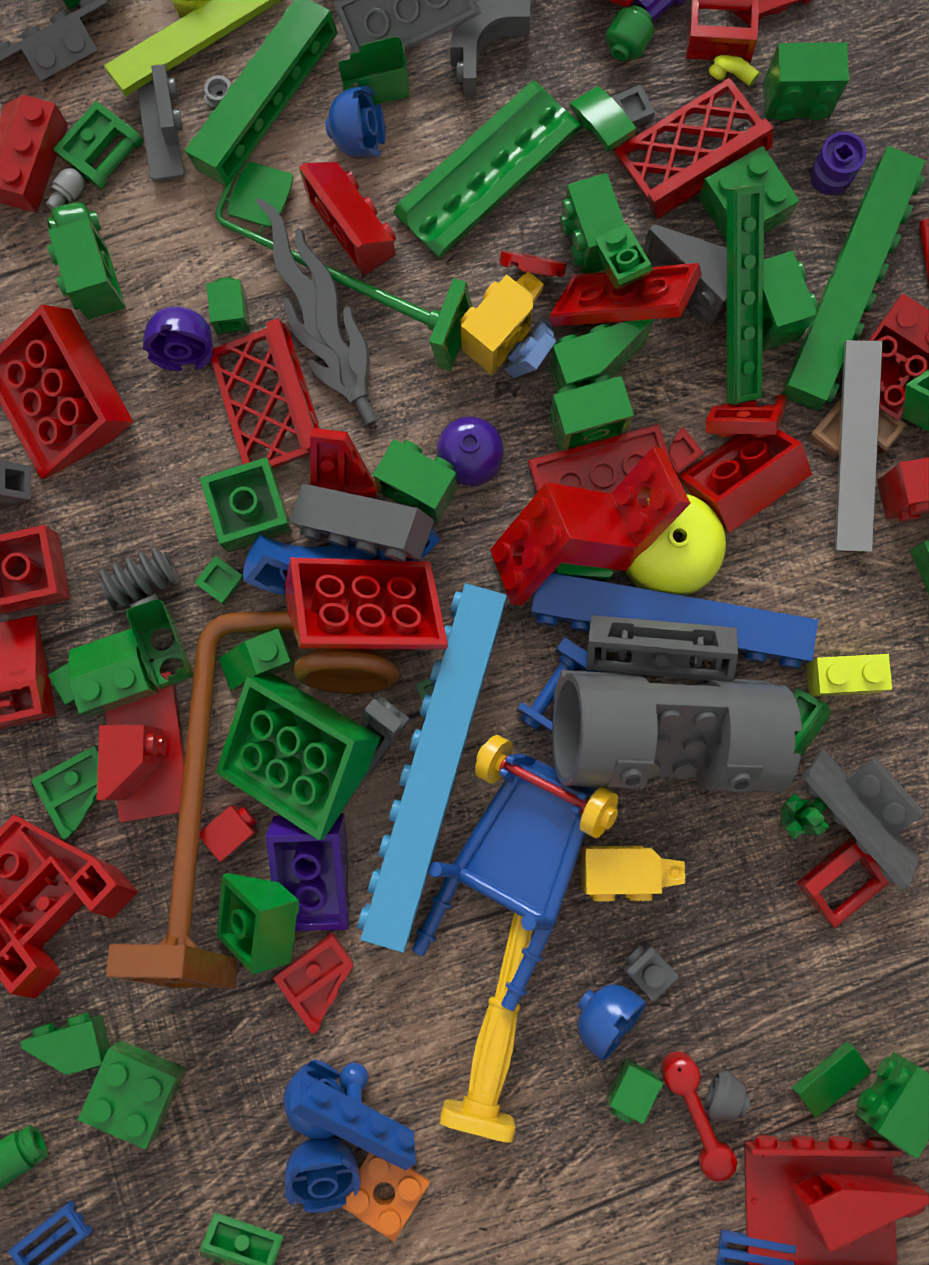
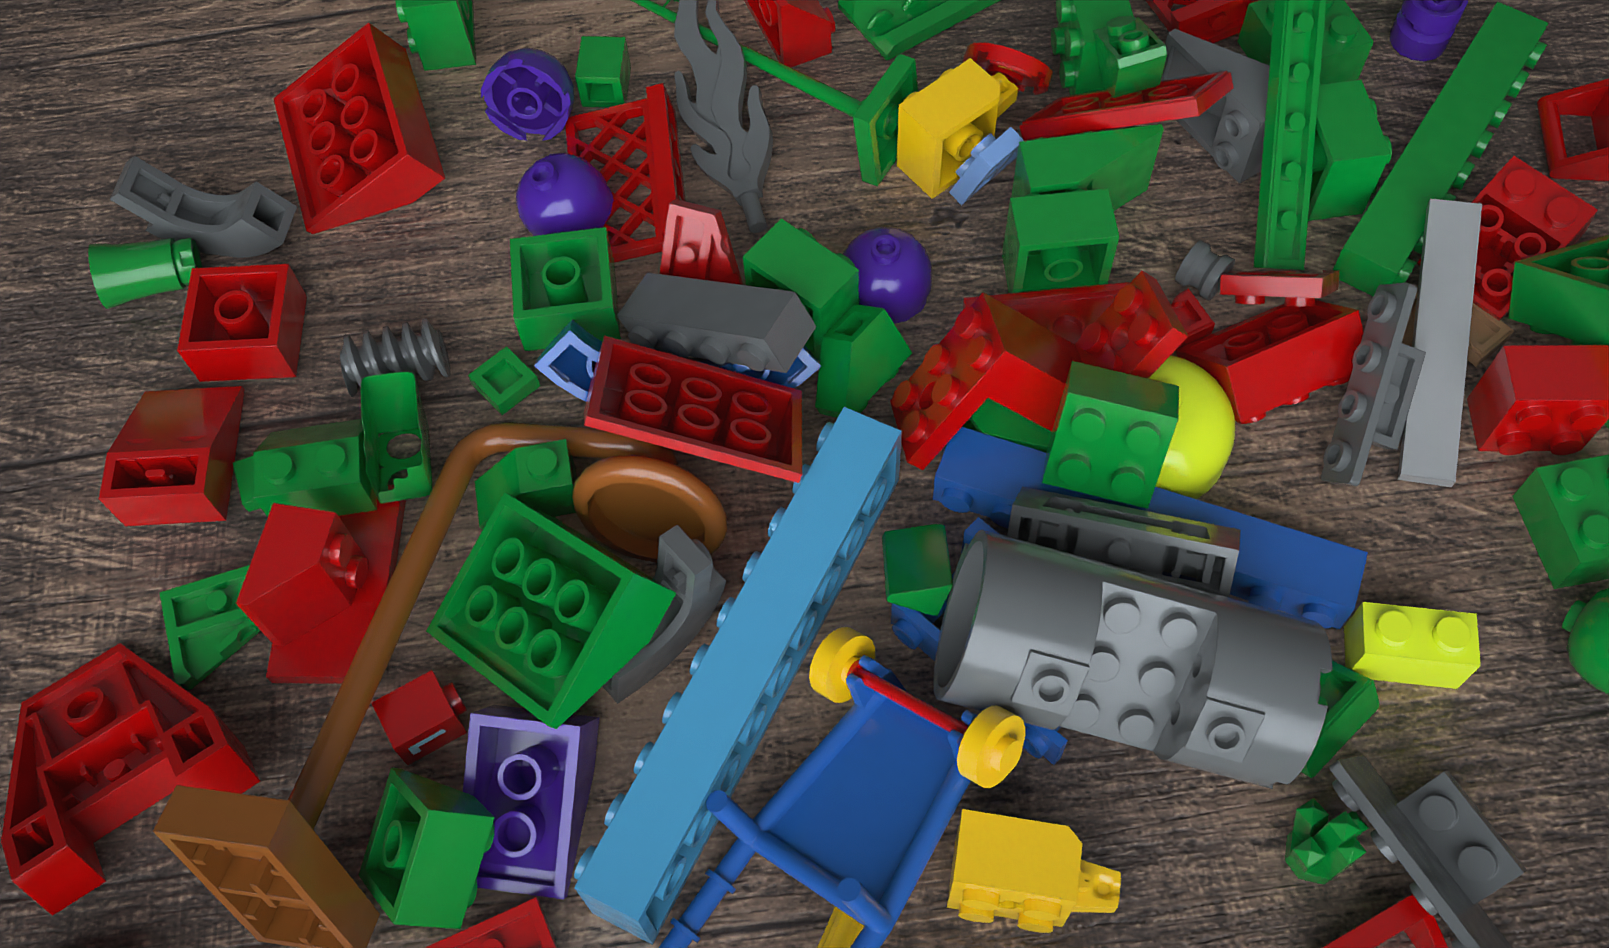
camera: 10 degrees right, 20 degrees down
none -> dark purple cylinder [516,153,613,236]
none -> green slope [815,304,912,418]
none -> green slope [882,524,953,616]
none -> green brick [1042,361,1179,509]
none -> dark grey wheel [1175,240,1235,301]
none -> dark grey bracket [1321,283,1426,486]

